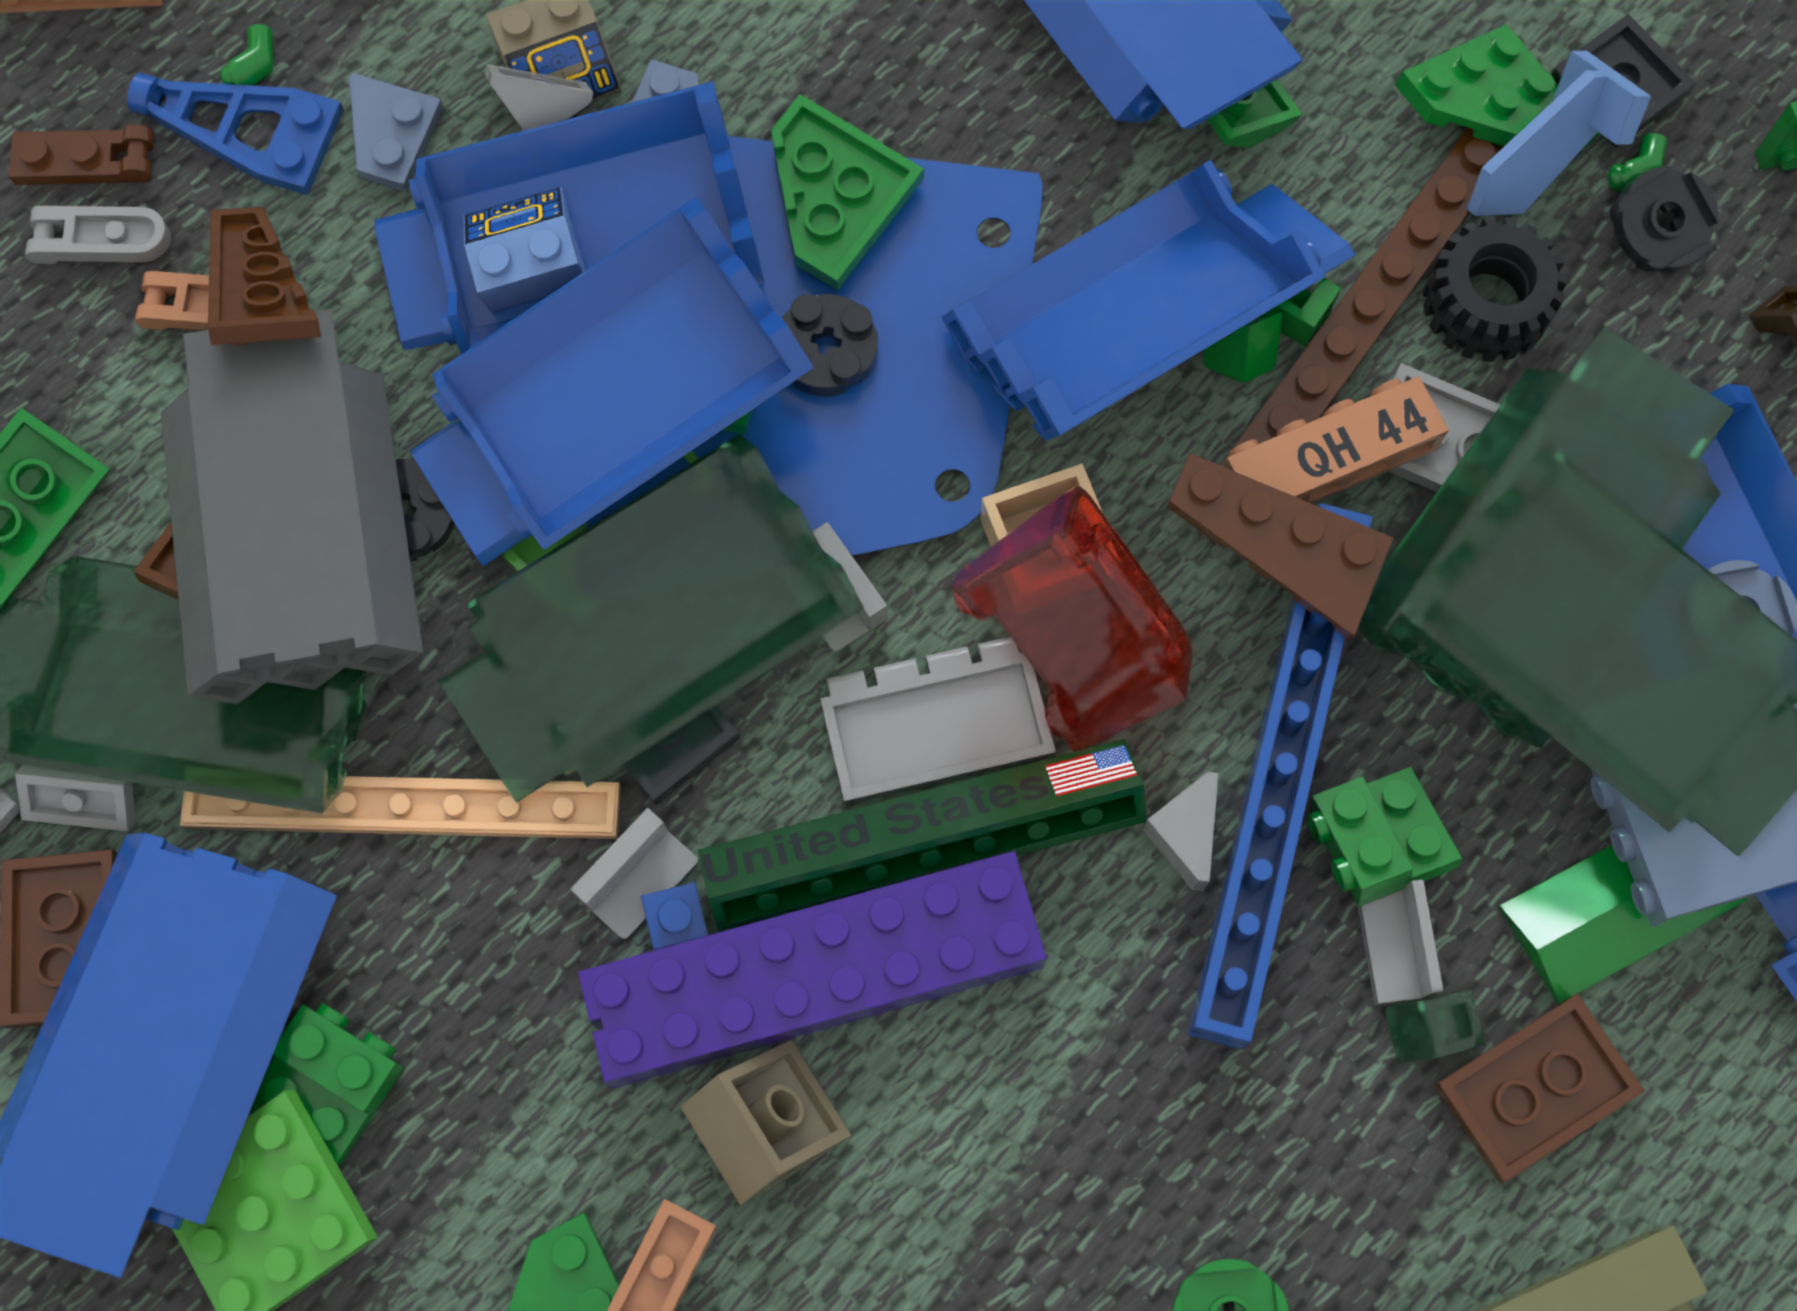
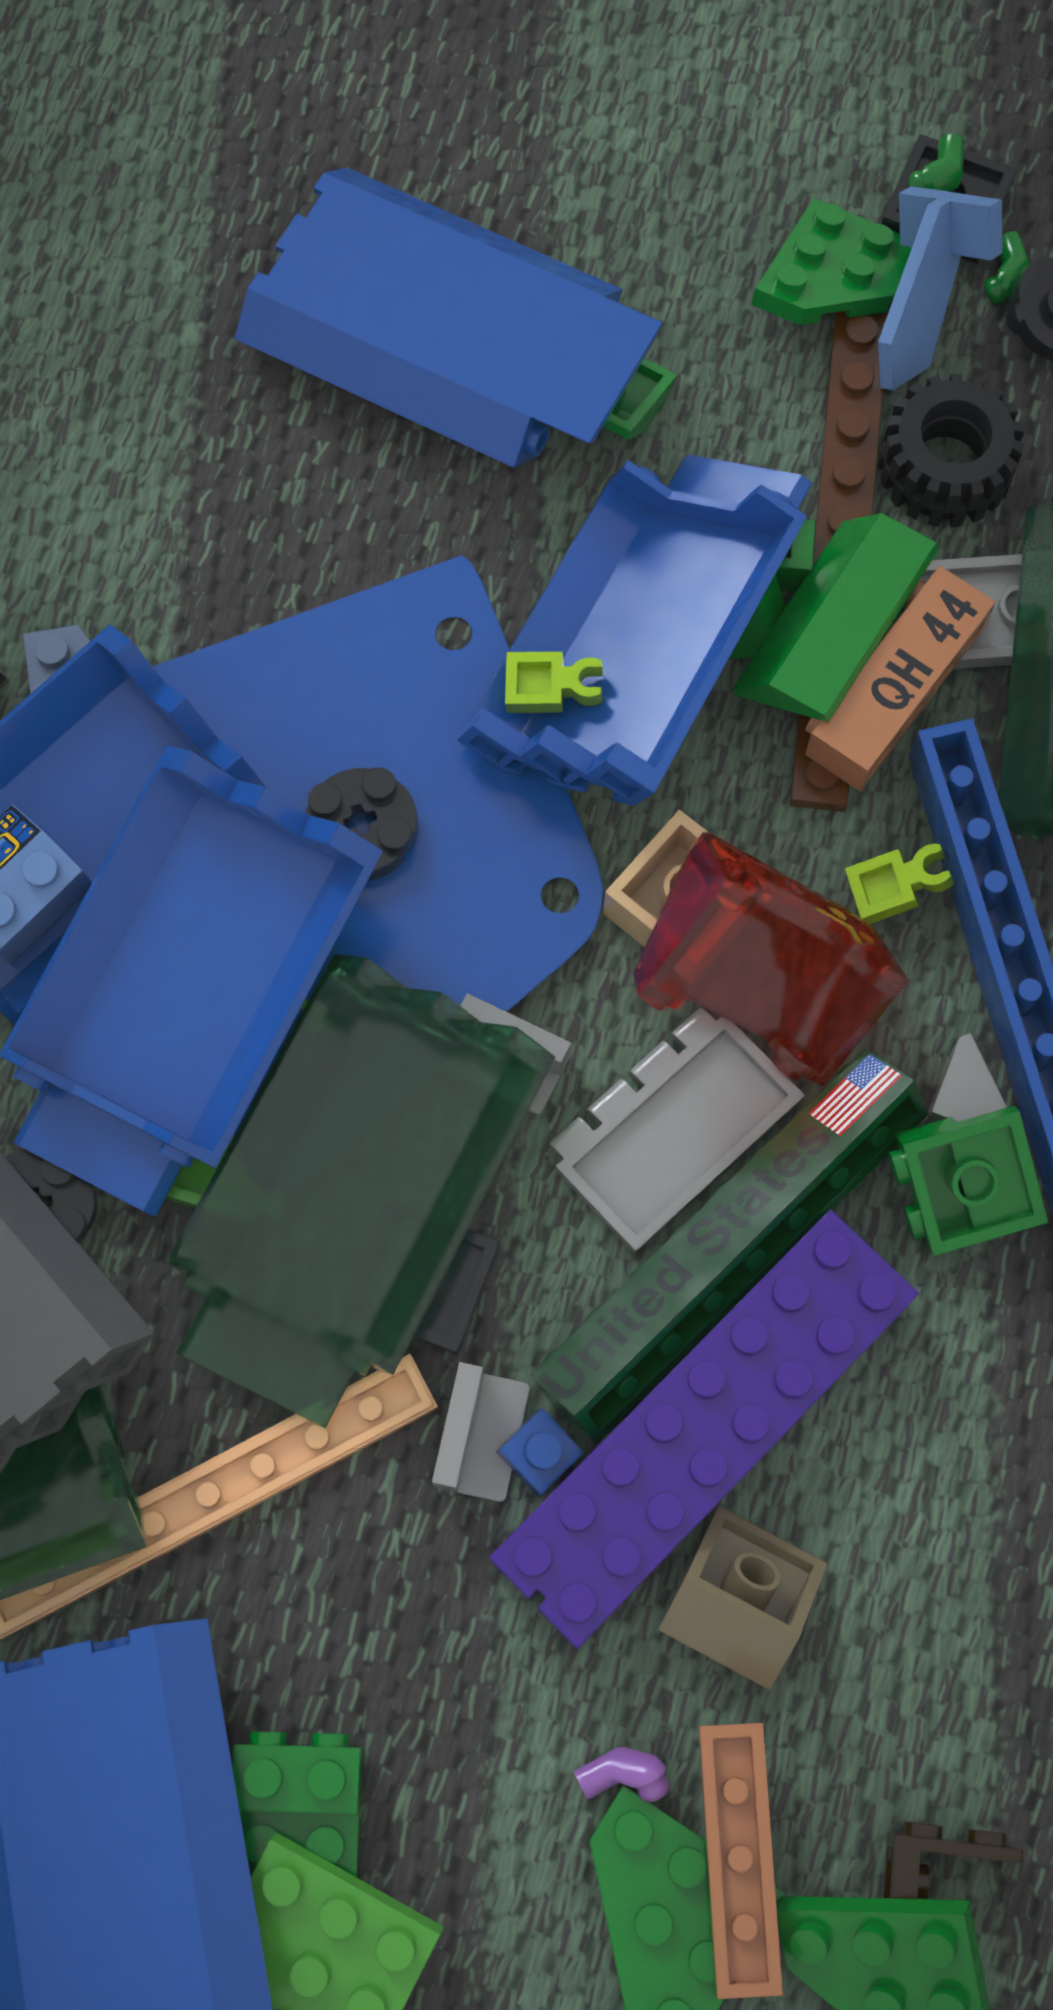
camera: 30 degrees left, 0 degrees up
green plate [771,94,924,291] -> none
reddish brown wing [1167,453,1393,641] -> none
none -> lime plate [505,652,603,713]
none -> medium lavender arm [573,1747,670,1802]
none -> green slope [732,513,939,722]
none -> lime plate [845,844,955,925]
none -> green plate [888,1106,1049,1256]
none -> green arm [908,134,965,192]

